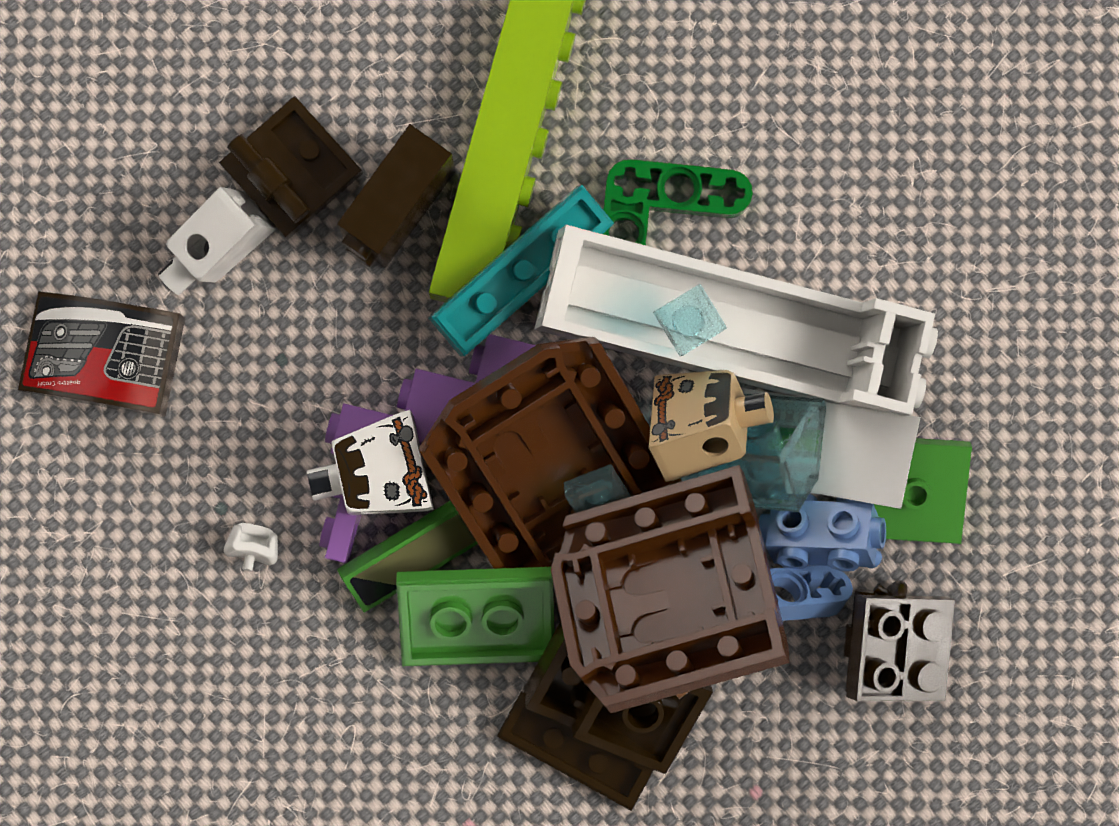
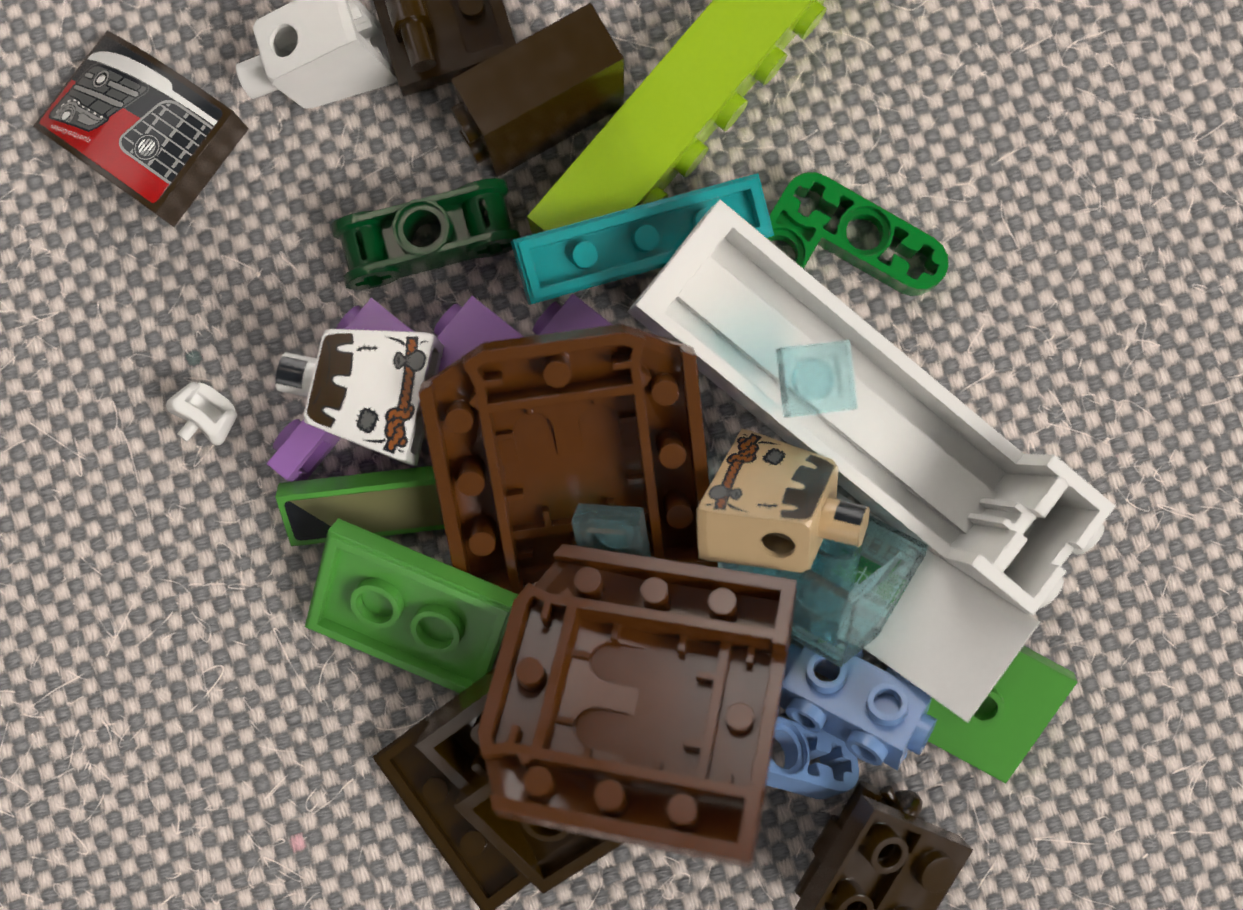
camera: 25 degrees right, 0 degrees up
none -> dark green piece [331,178,521,290]

